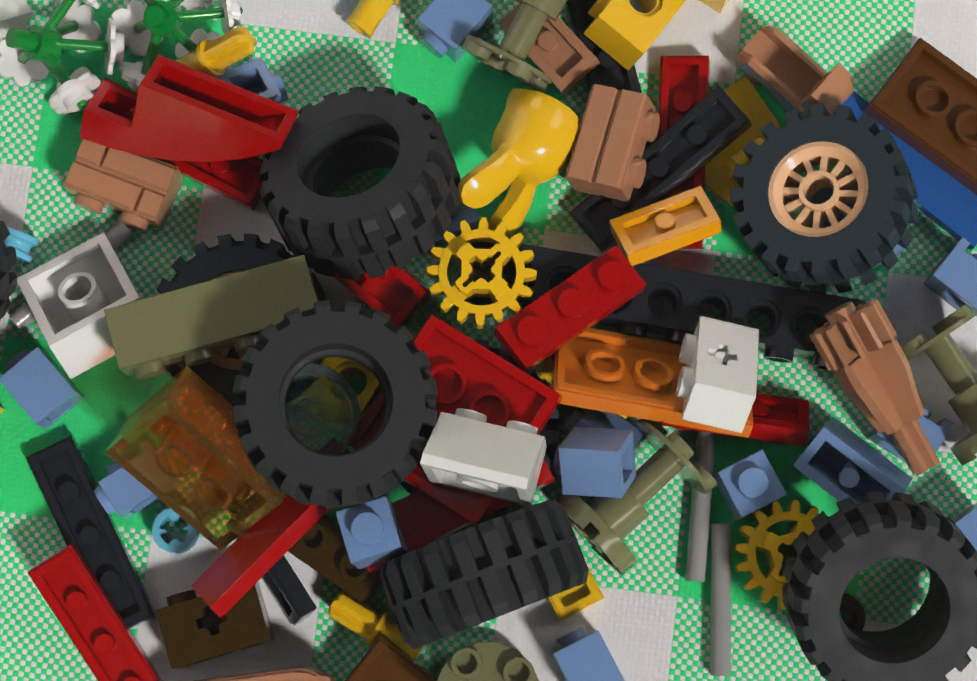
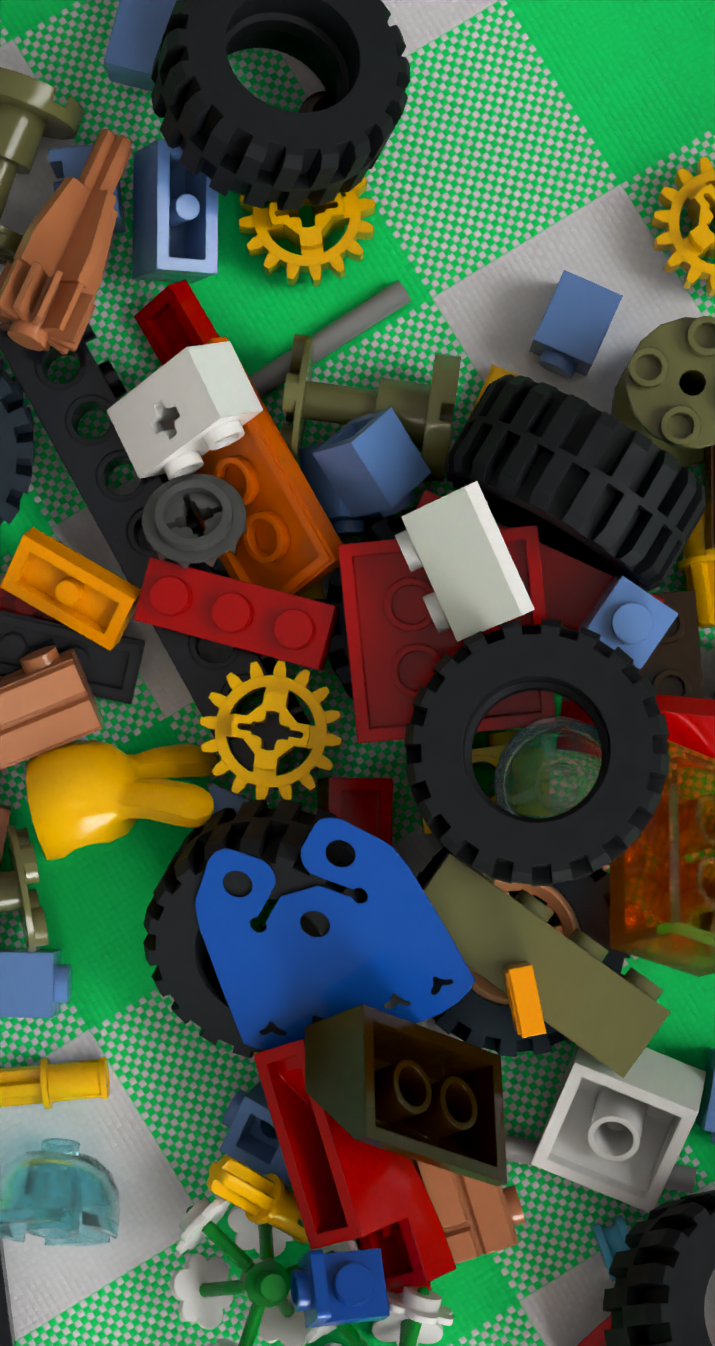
camera: 125 degrees left, 5 degrees up
light grey bar [710,524,731,676] -> none
medium blue brick [713,449,787,521] -> none
none -> dark grey gear [142,474,247,570]
none -> blue piece [195,817,475,1050]
none -> blue bracket [290,1248,390,1328]
none -> dark brown slope [305,1004,507,1186]
none -> light orange tile [502,961,546,1038]

